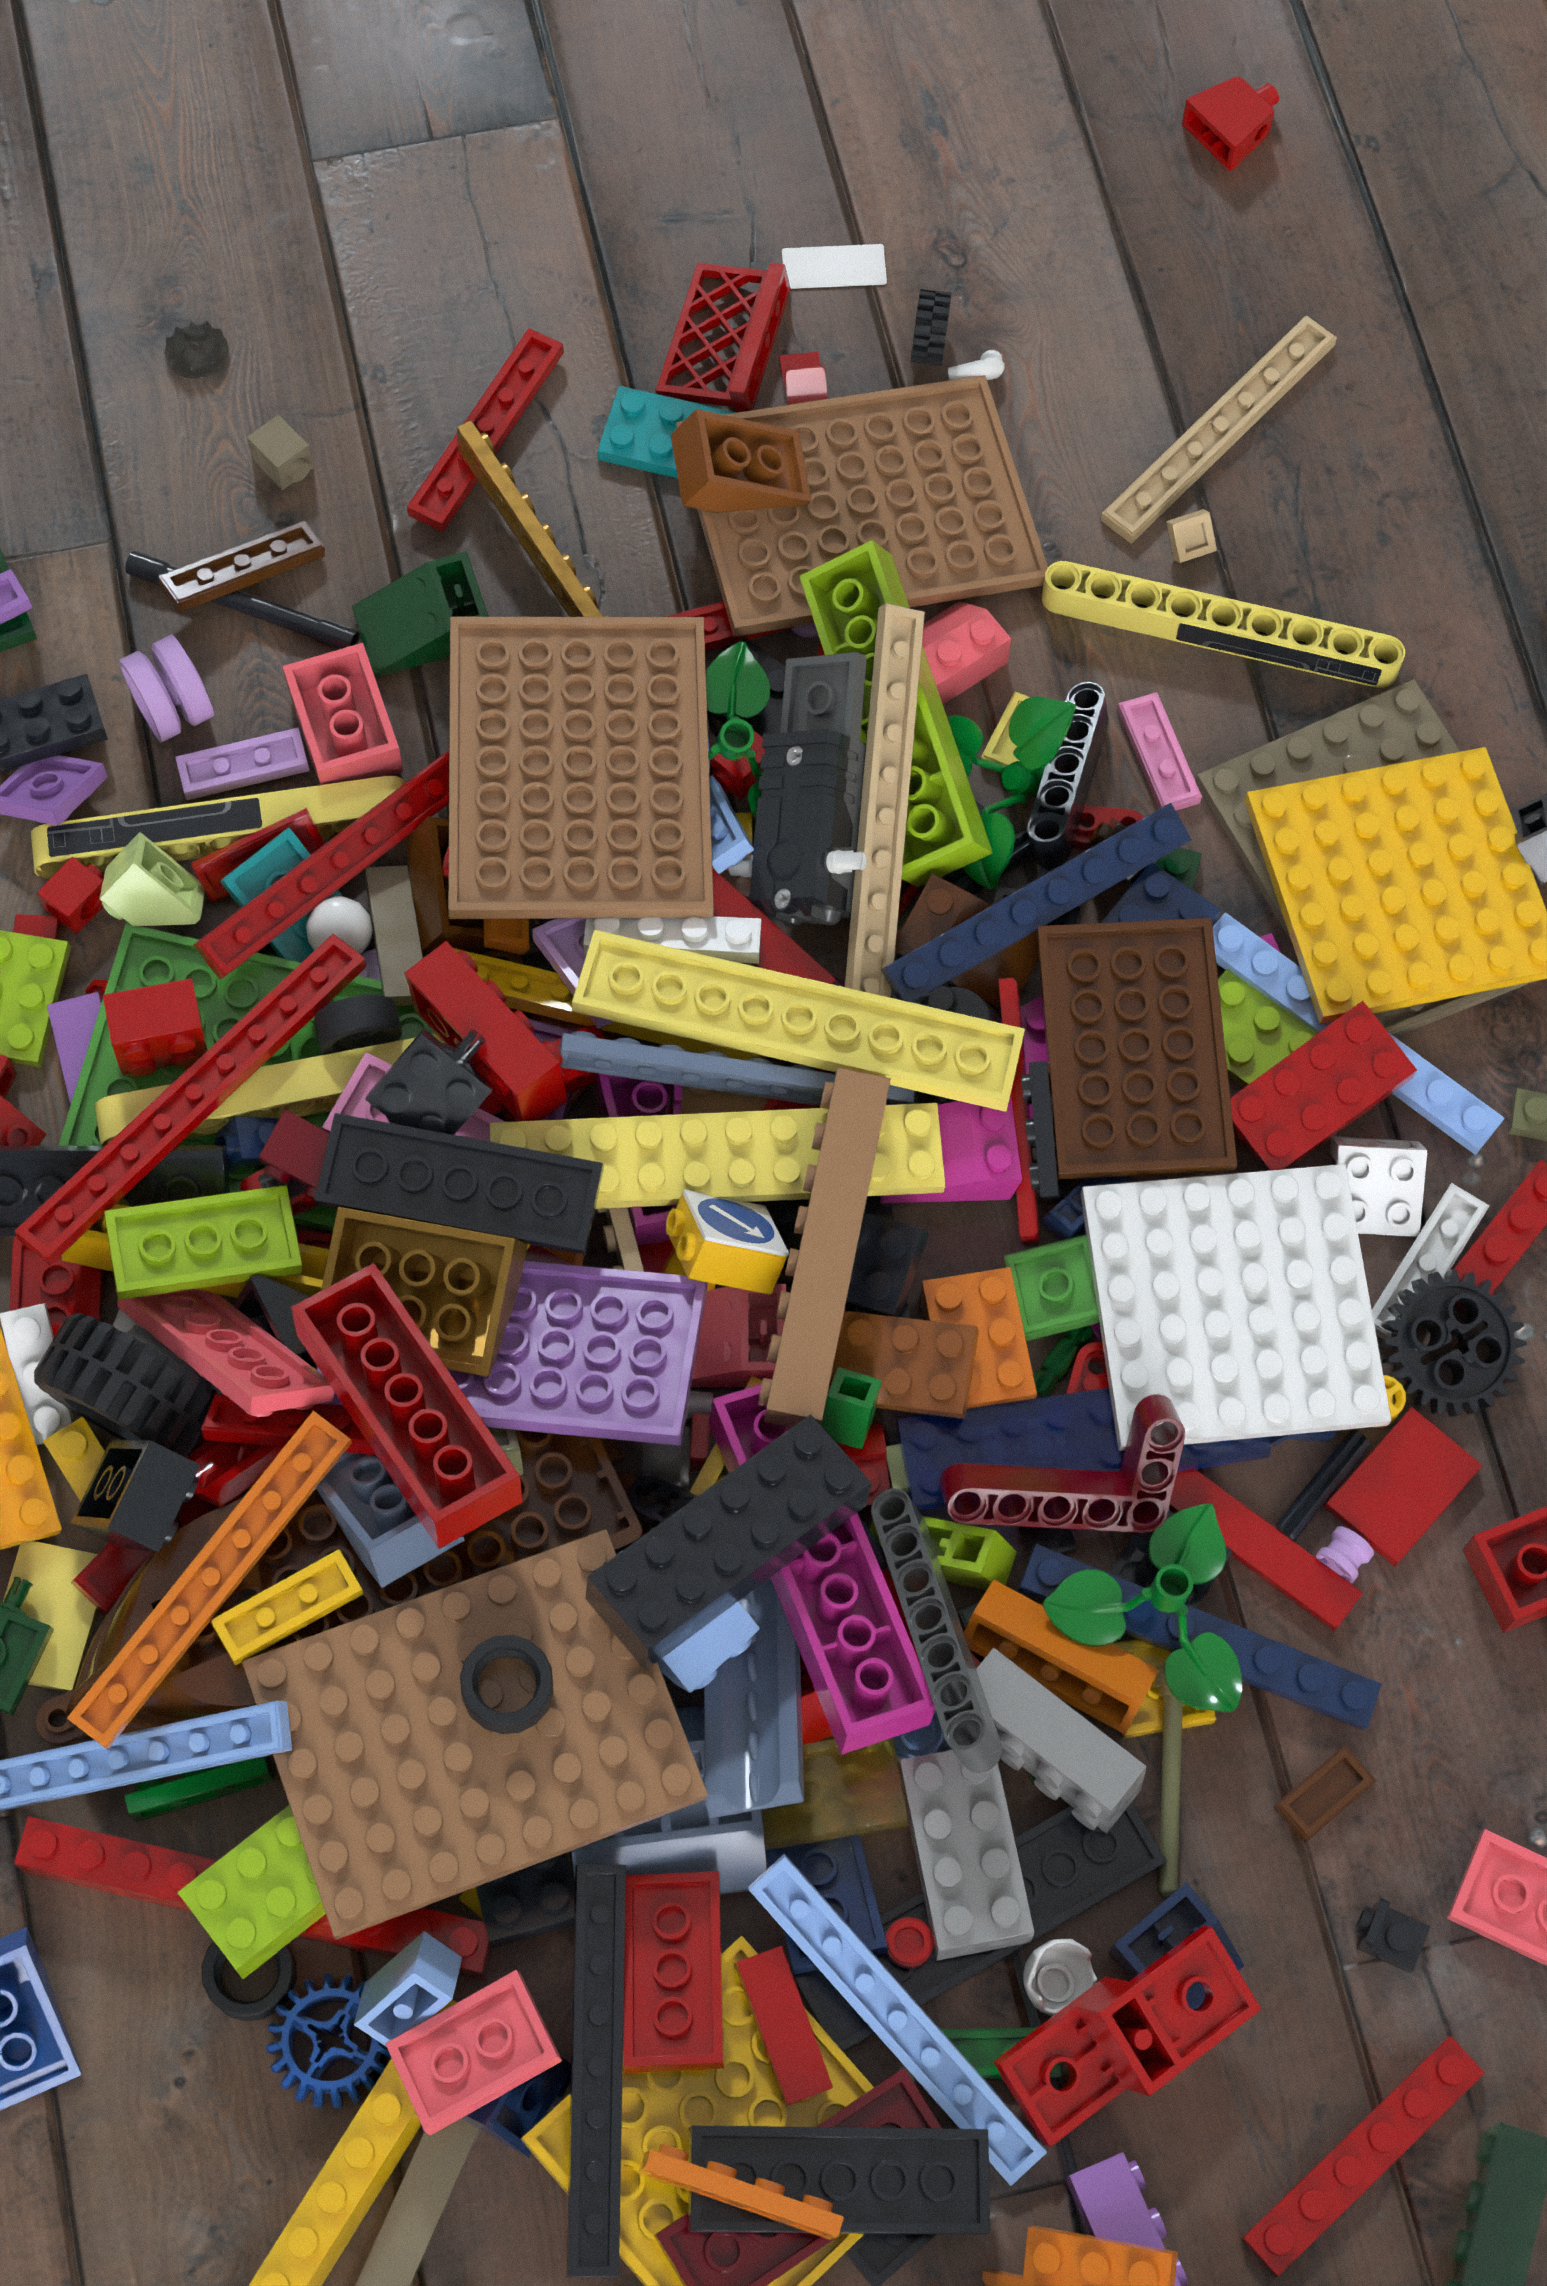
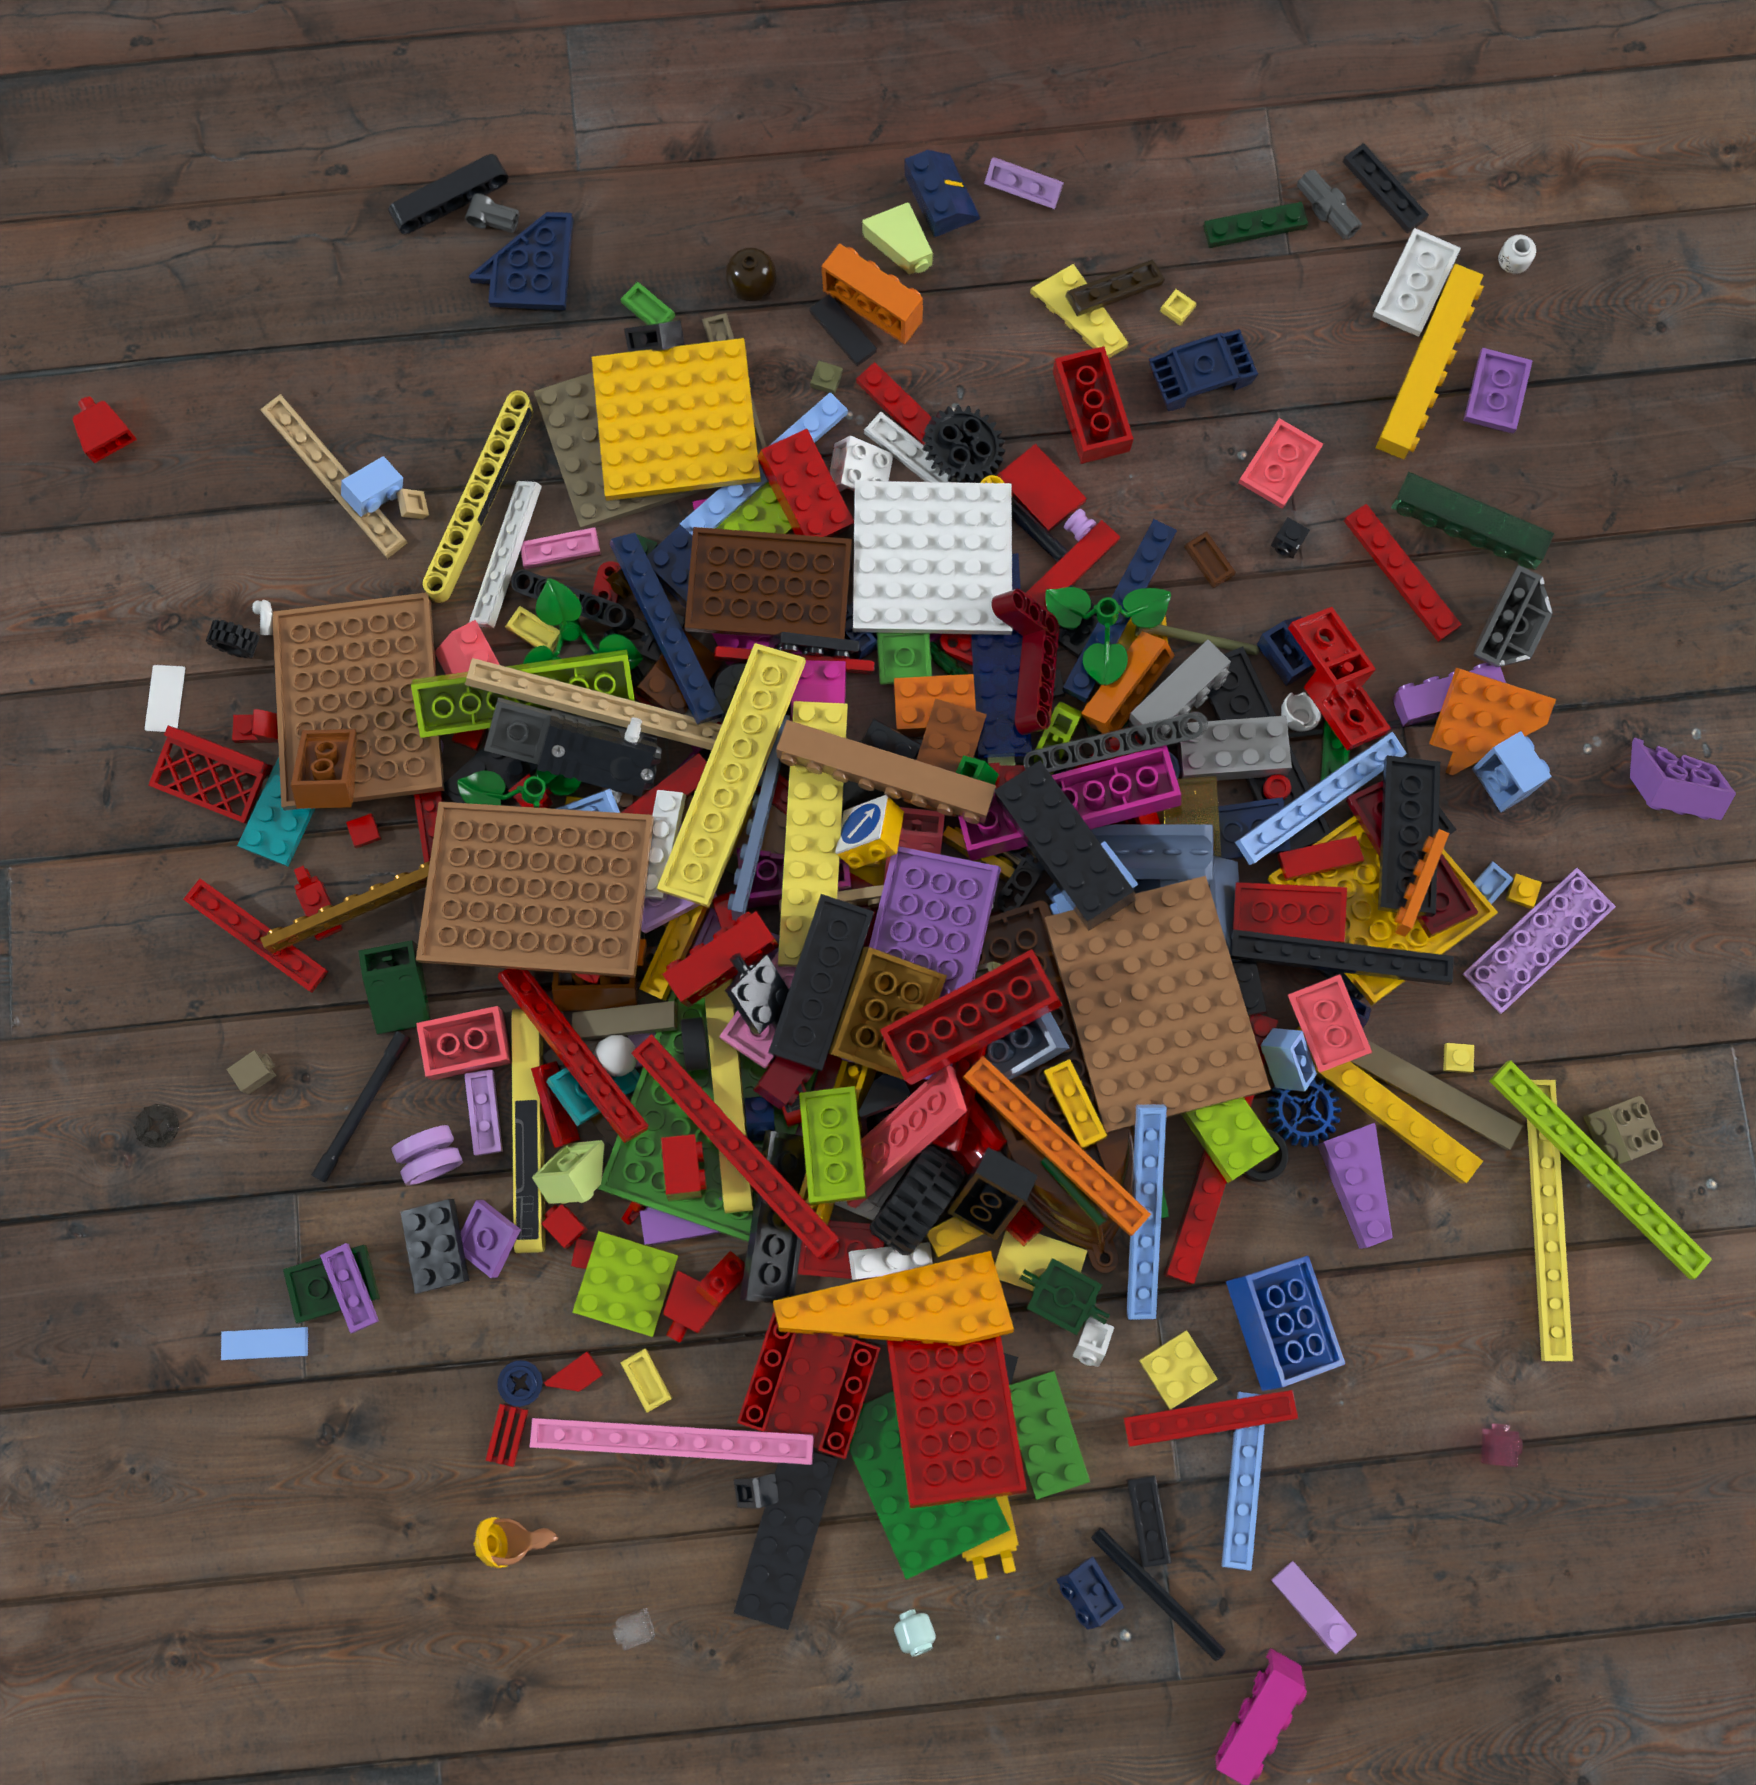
camera: 80 degrees left, 10 degrees up
reddish brown tile [158,520,325,613] -> none
black tyre [460,1635,554,1734] -> none
none -> red hinge [294,865,343,941]
none -> light blue brick [341,456,403,517]
none -> red tile [346,813,381,849]
none -> white tile [469,481,542,628]
none -> dark green bar [1040,1157,1107,1227]
none -> medium lavender wedge [1317,1123,1393,1249]

